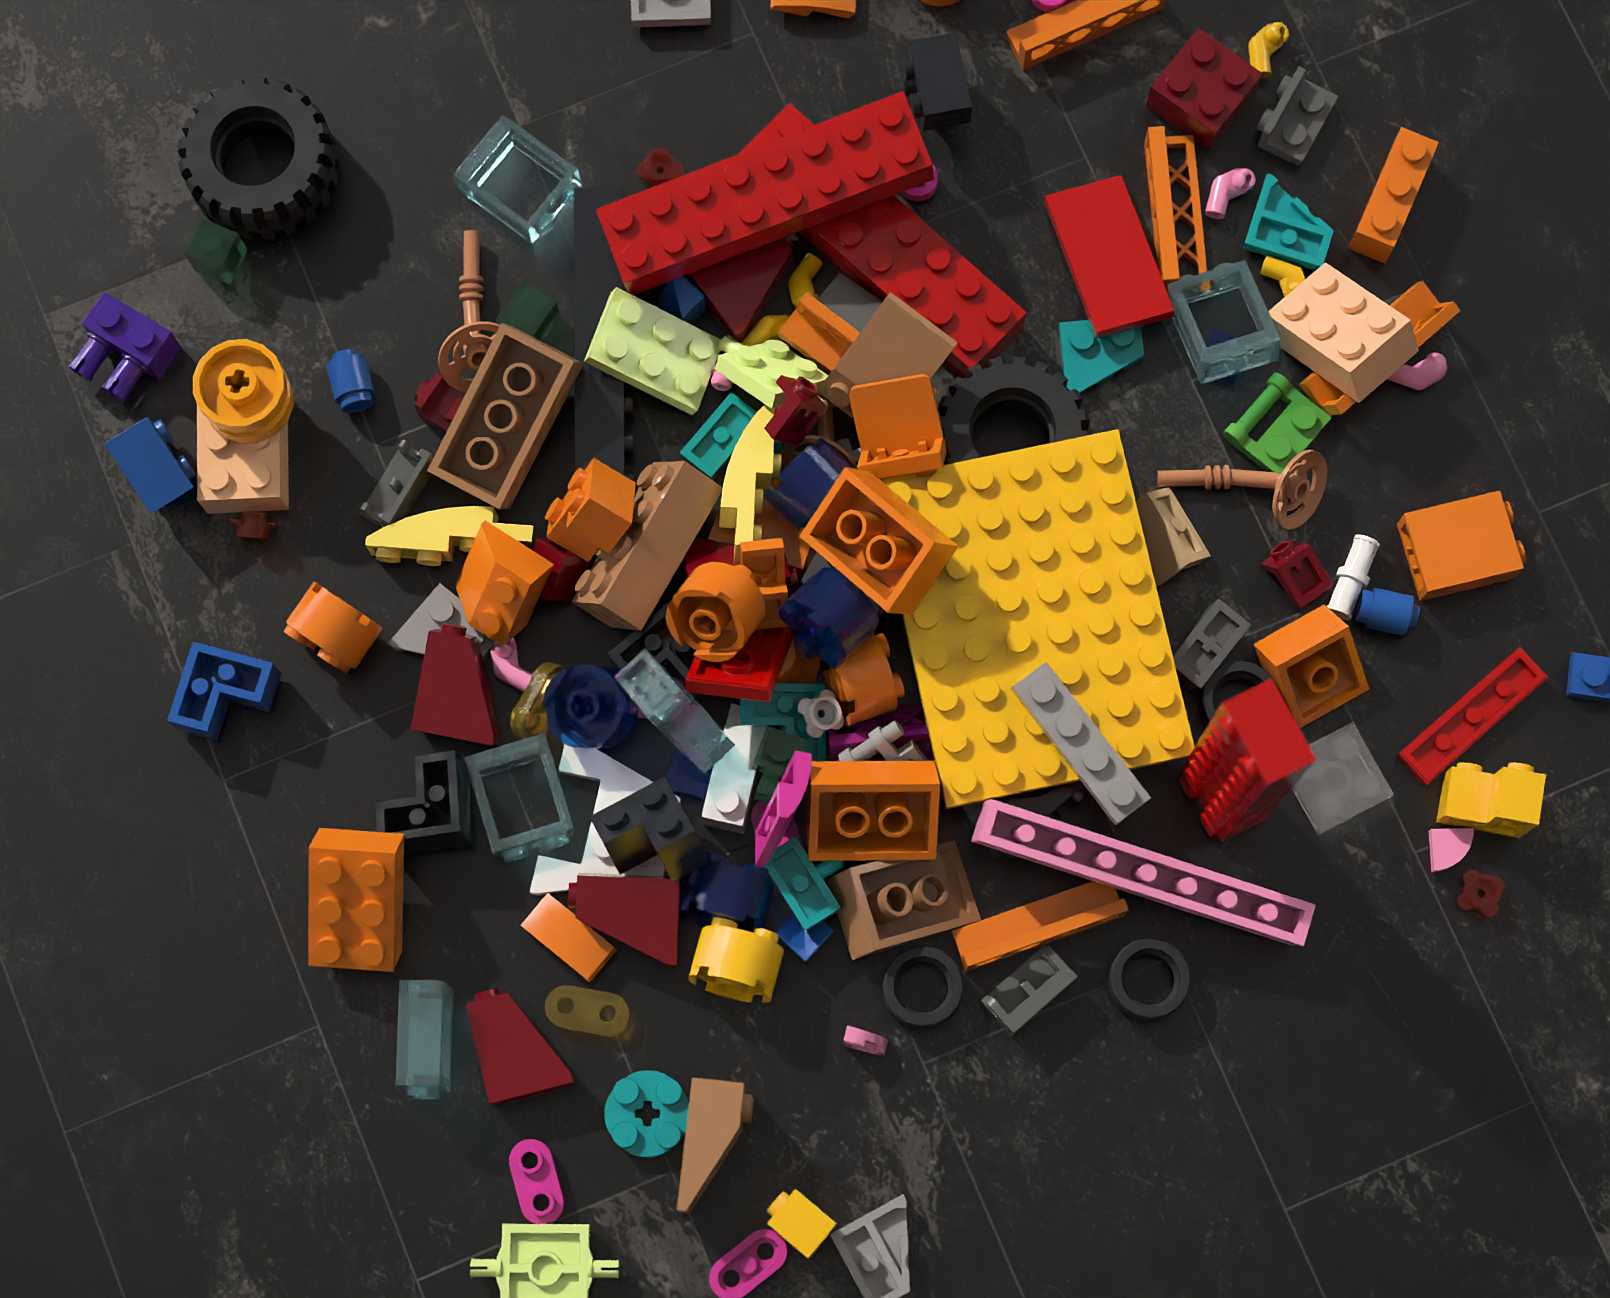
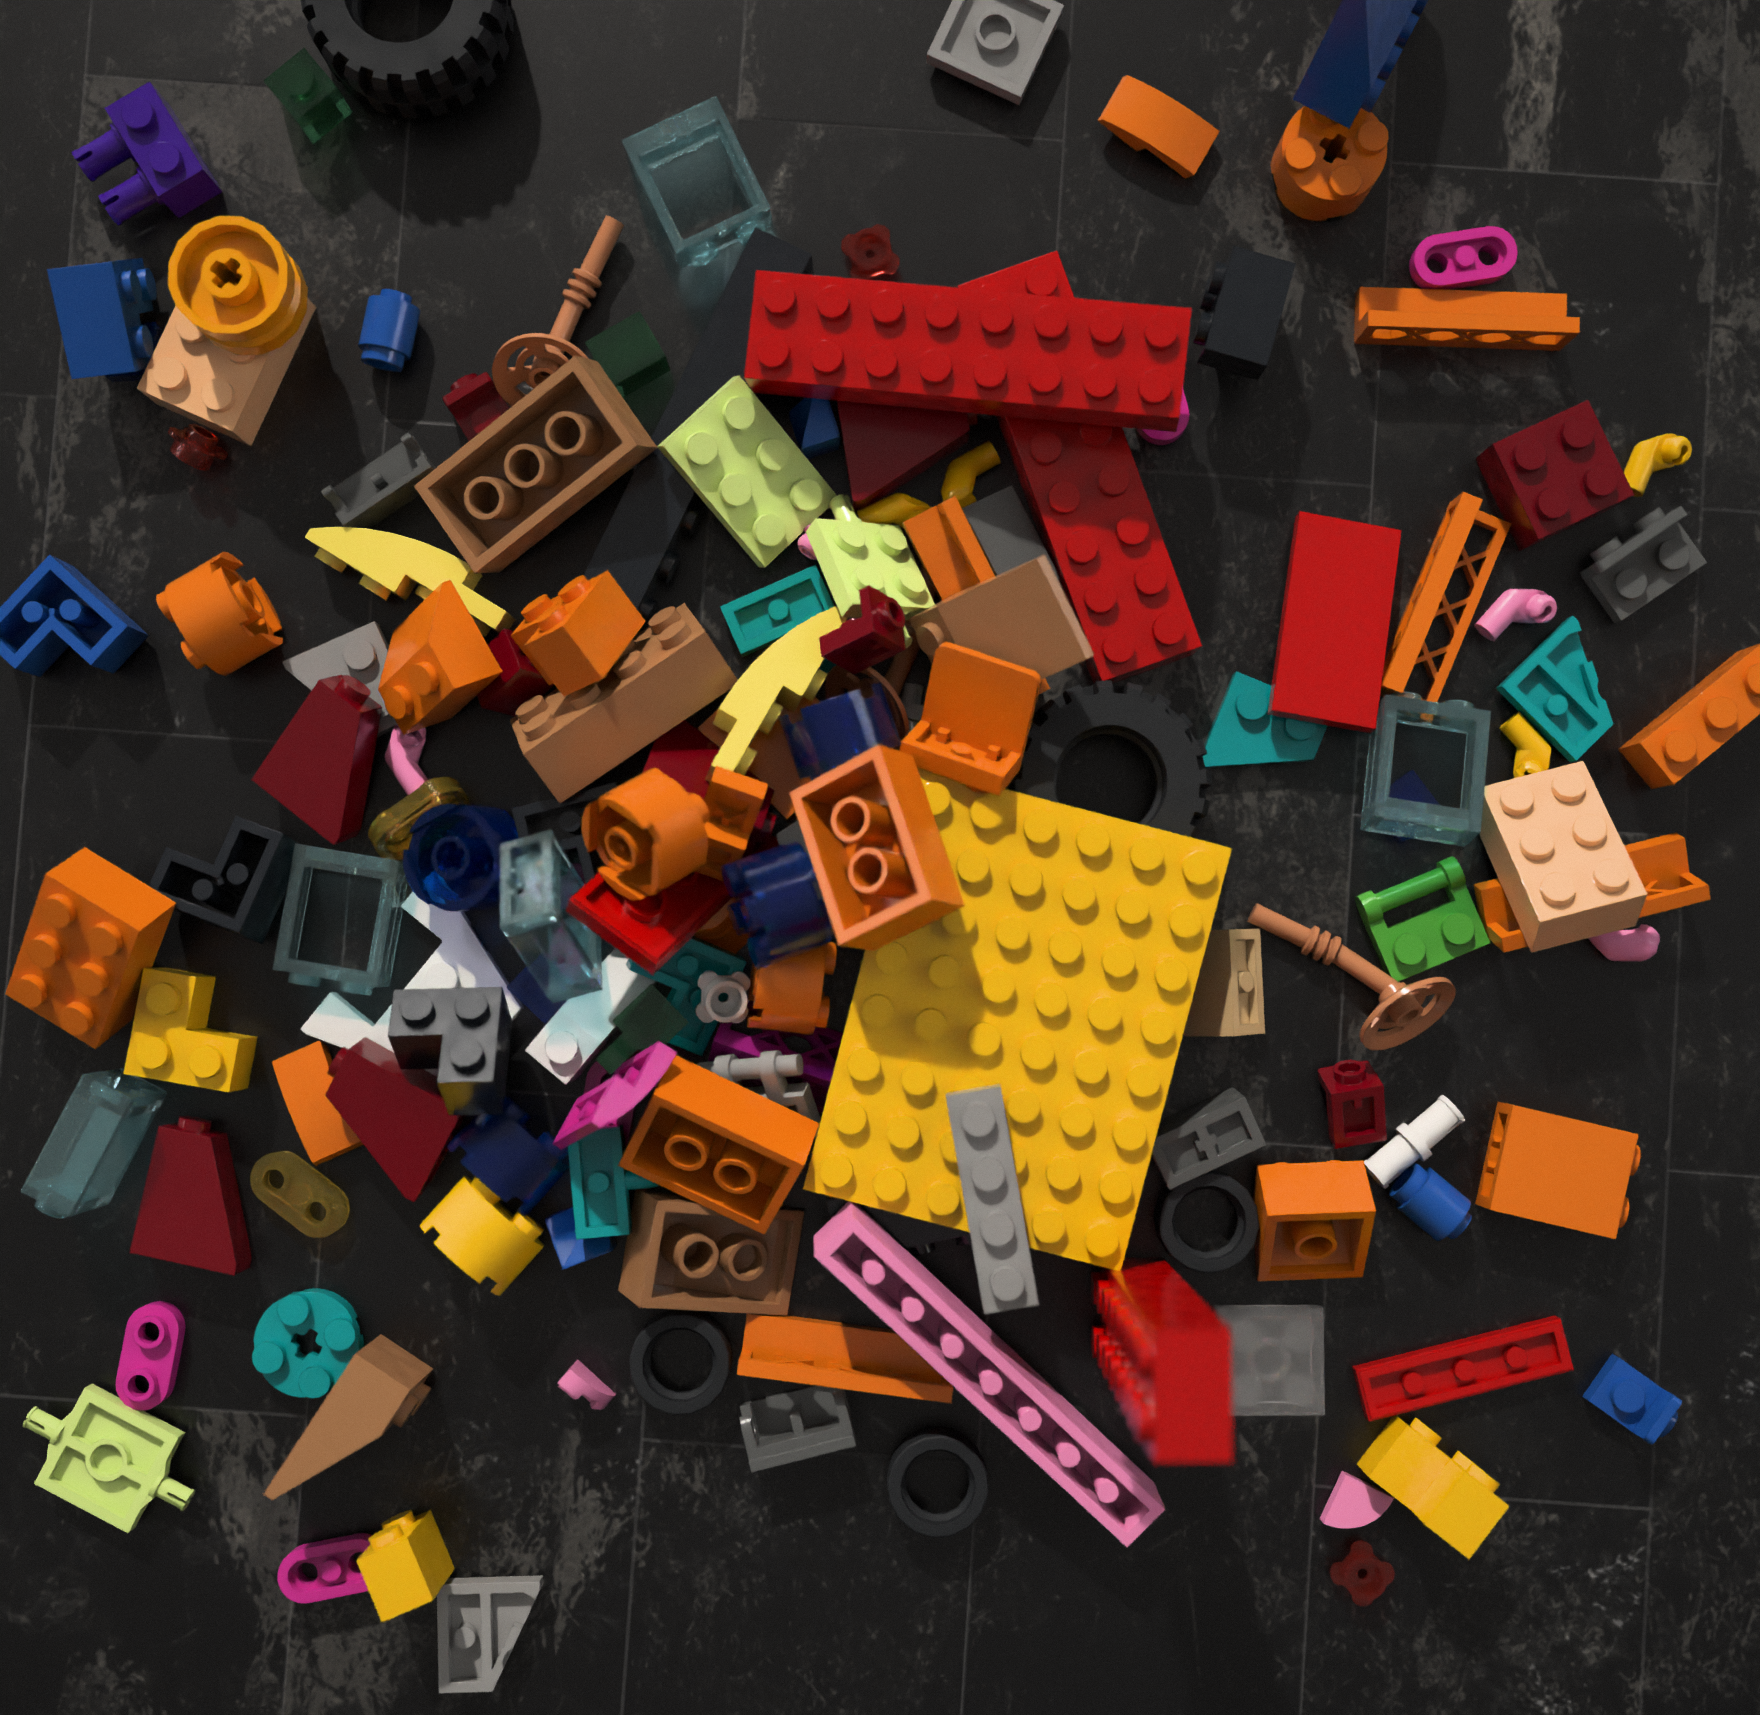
camera: 25 degrees right, 10 degrees up
none -> yellow brick [123,968,258,1092]

